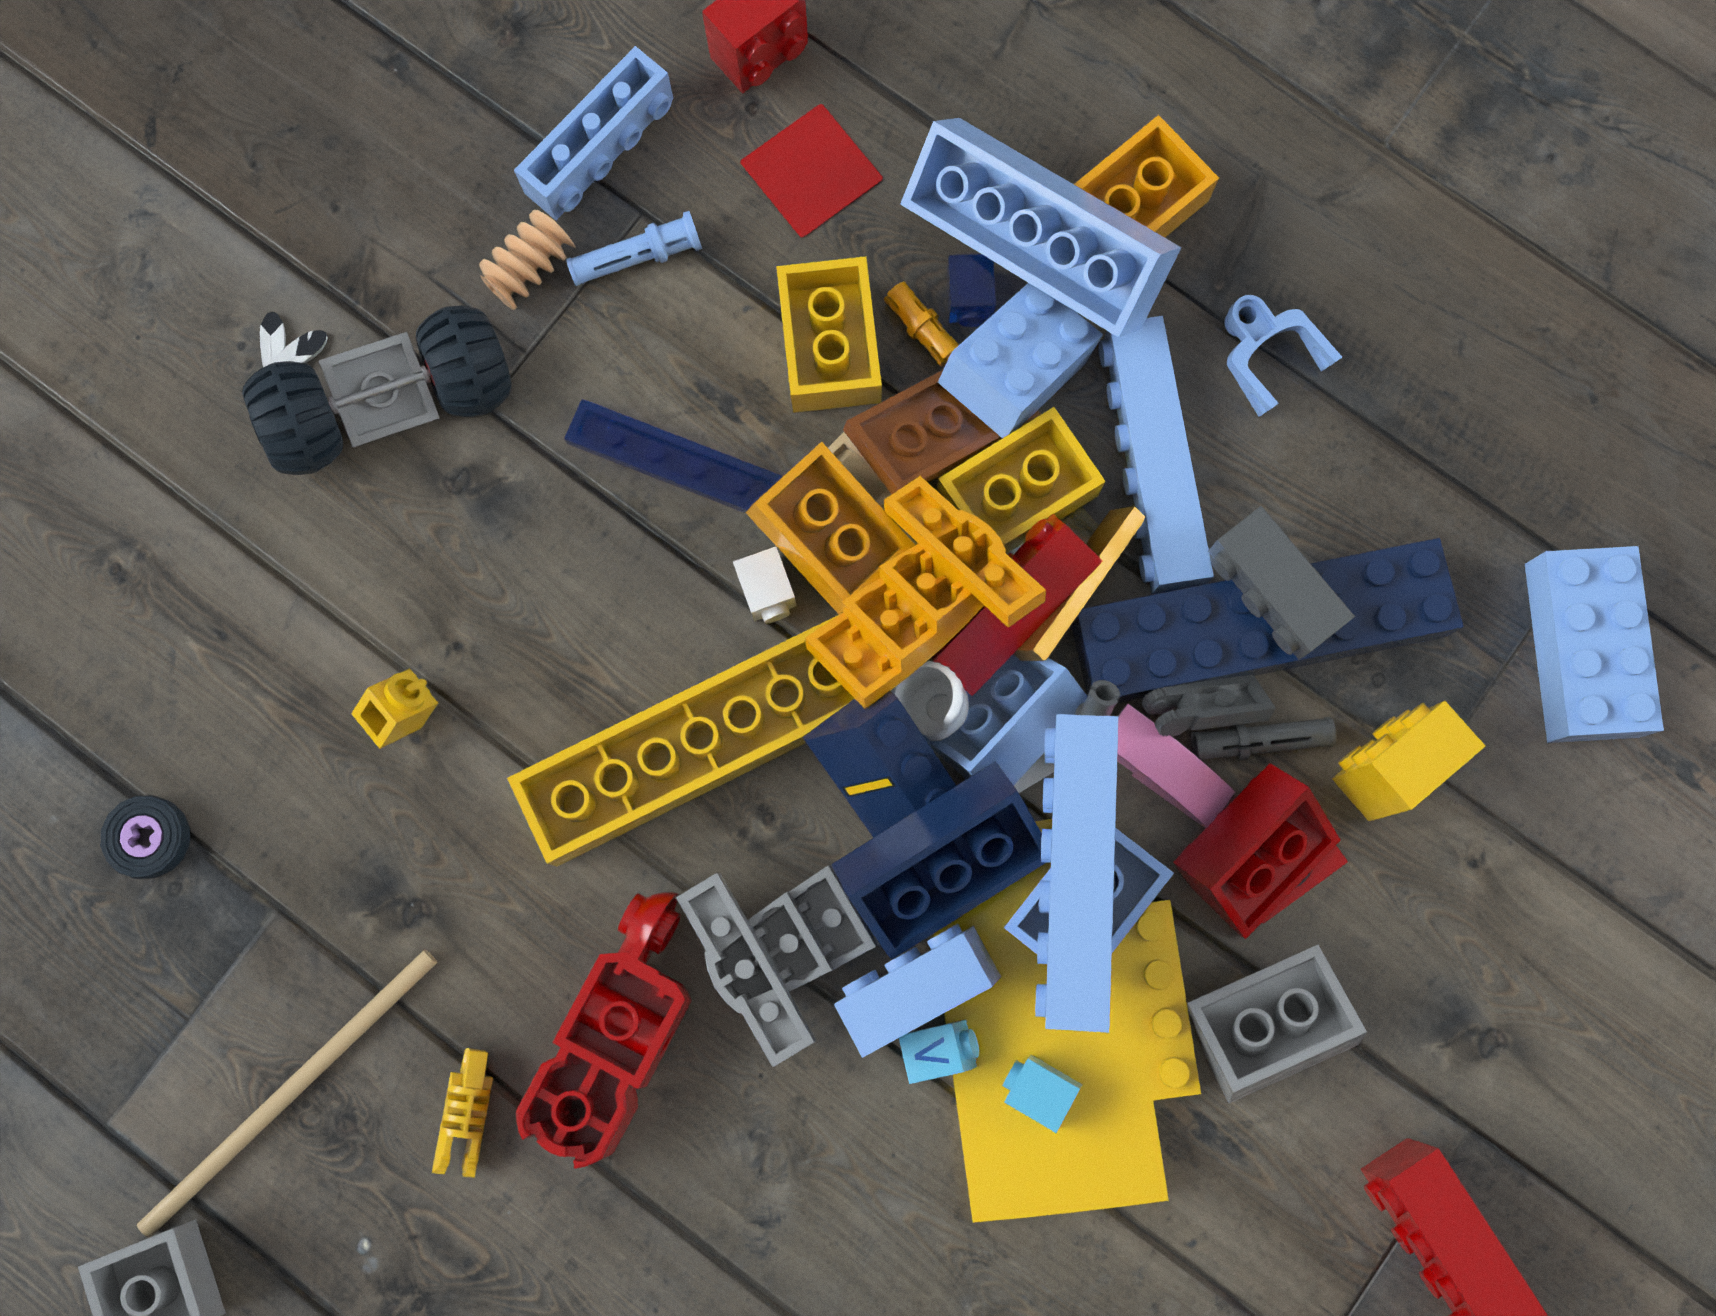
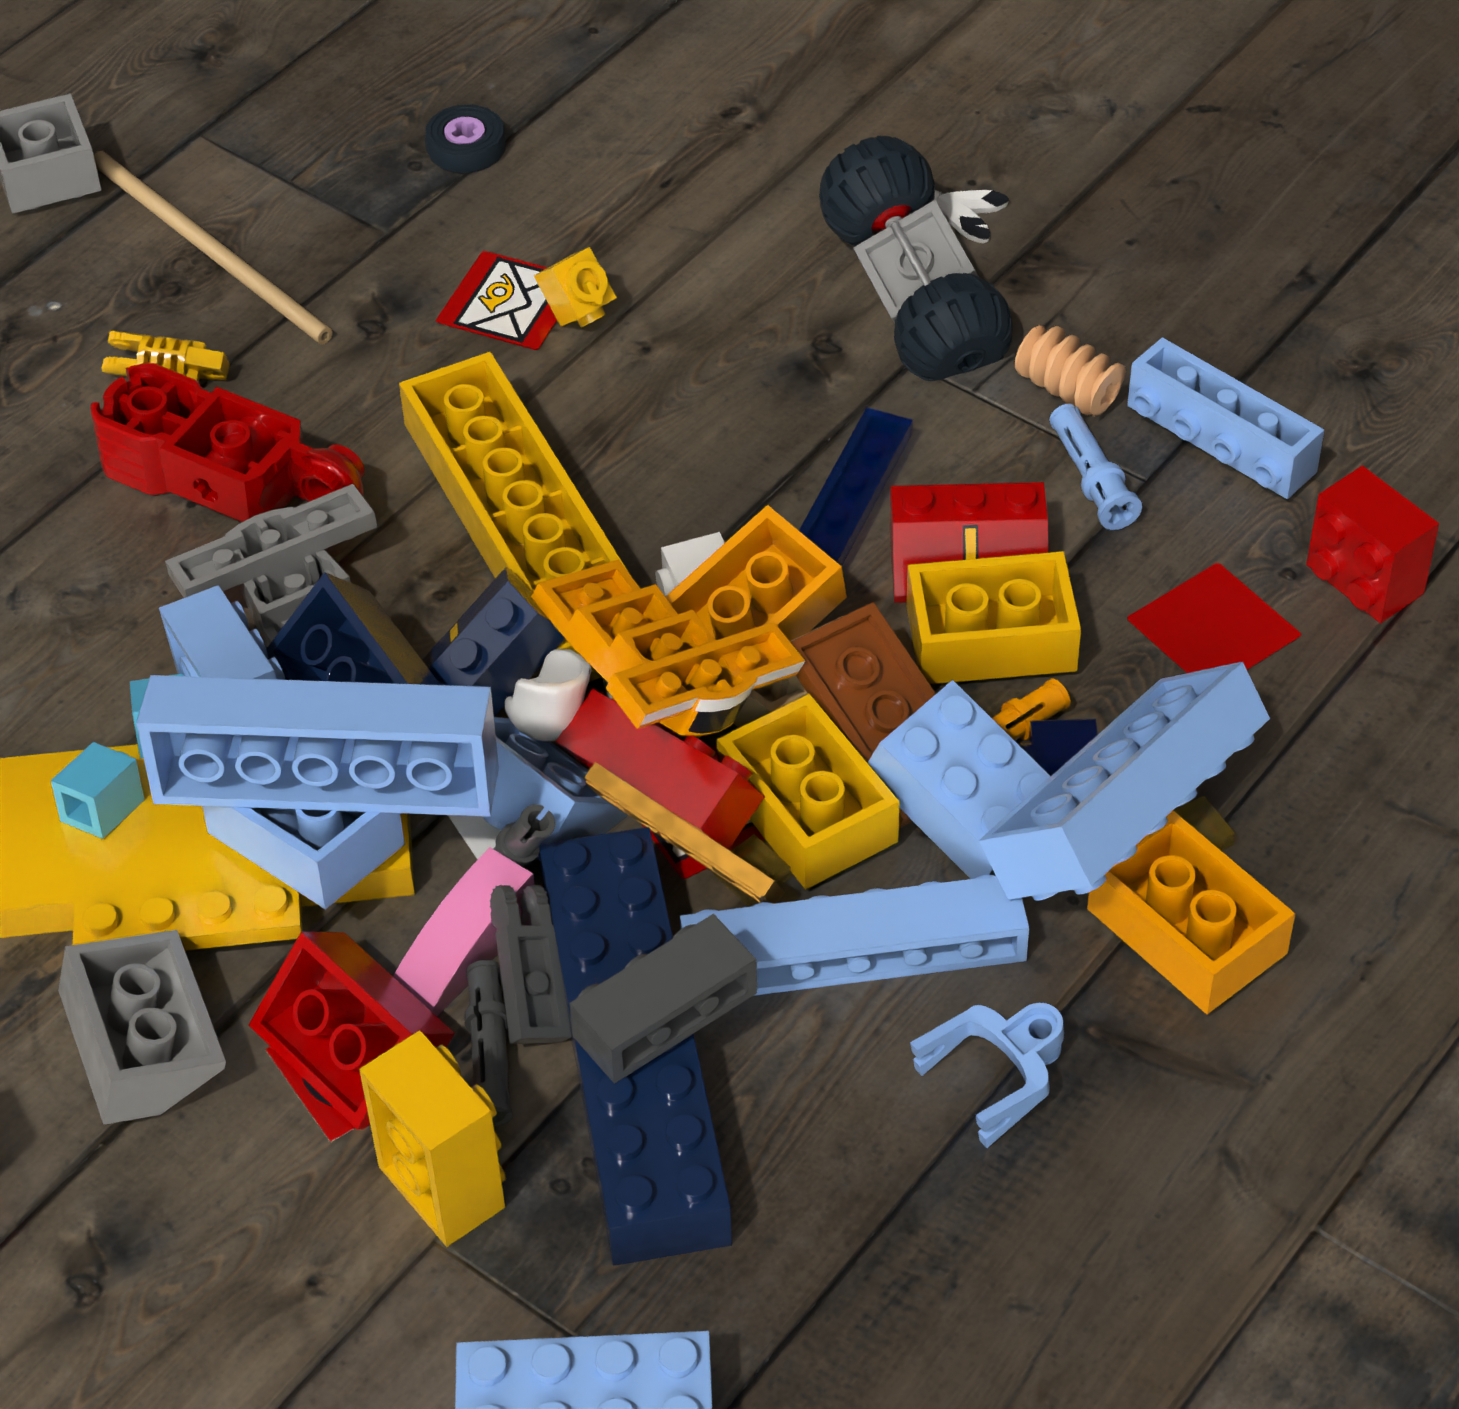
camera: 90 degrees right, 30 degrees down
none -> sticker [436,251,557,350]
none -> red slope [889,482,1048,603]

